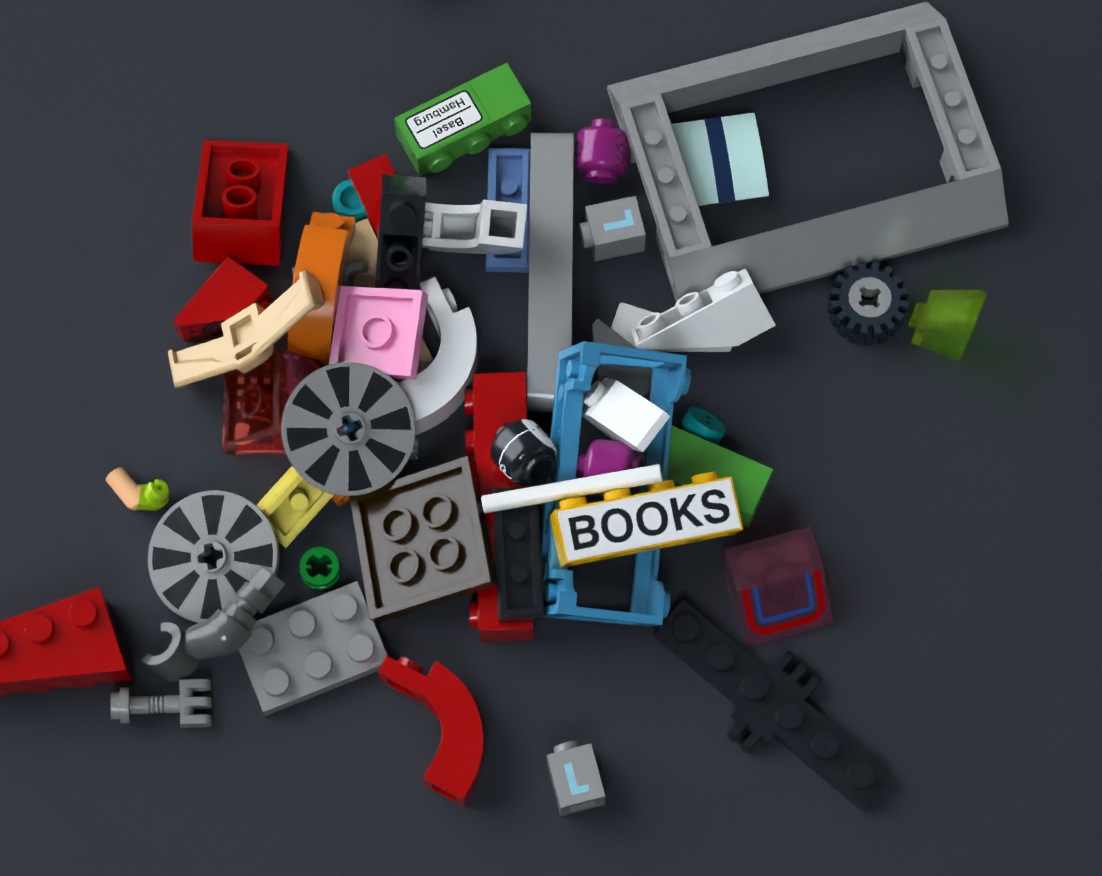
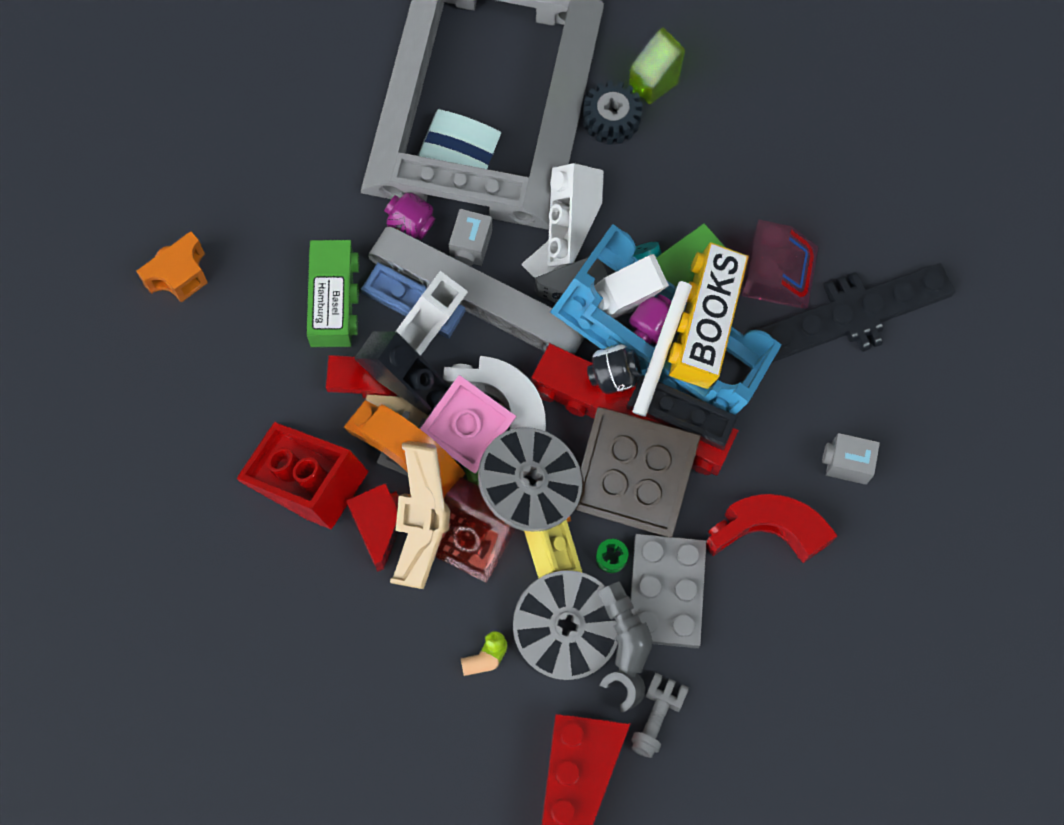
camera: 65 degrees left, 0 degrees up
teal tile [332,179,367,223] -> none

